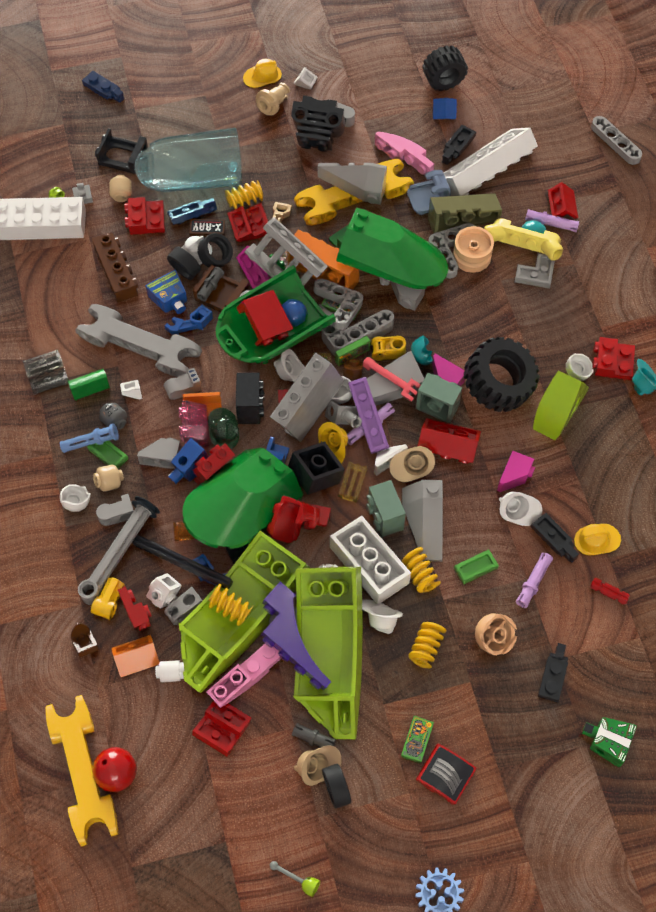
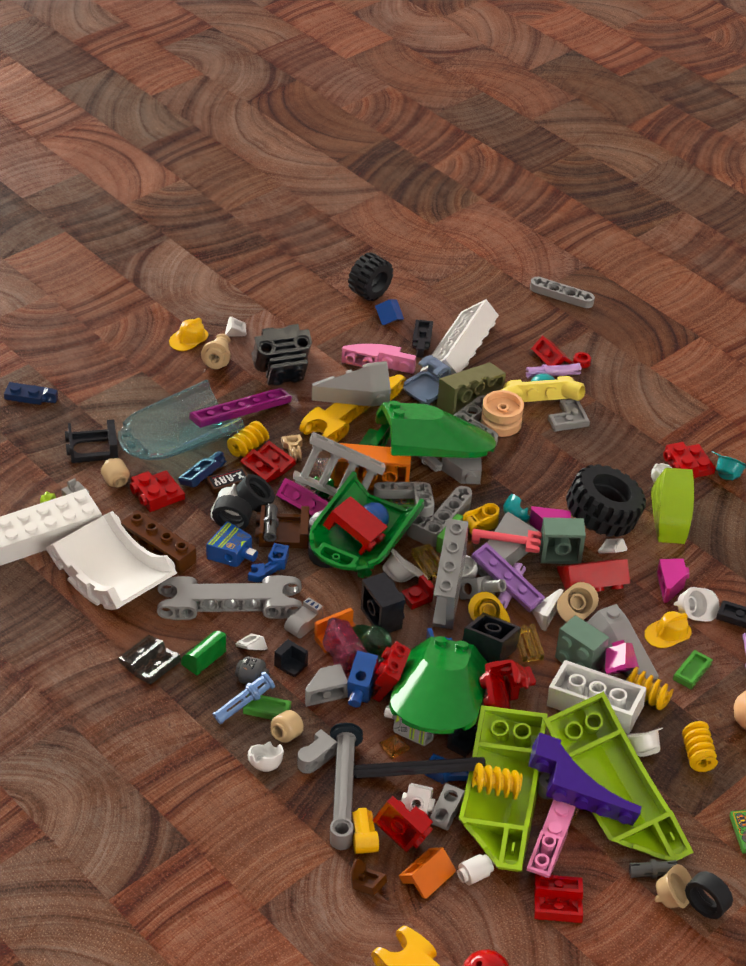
camera: 30 degrees left, 20 degrees down
none -> white panel [46,511,177,610]
none -> magenta tile [189,387,292,428]
none -> black panel [274,639,308,677]
none -> red tile [573,352,591,368]
none -> white slope [598,538,628,553]
none -> dark pink slope [605,640,639,674]
none -> yellow piece [645,611,692,648]

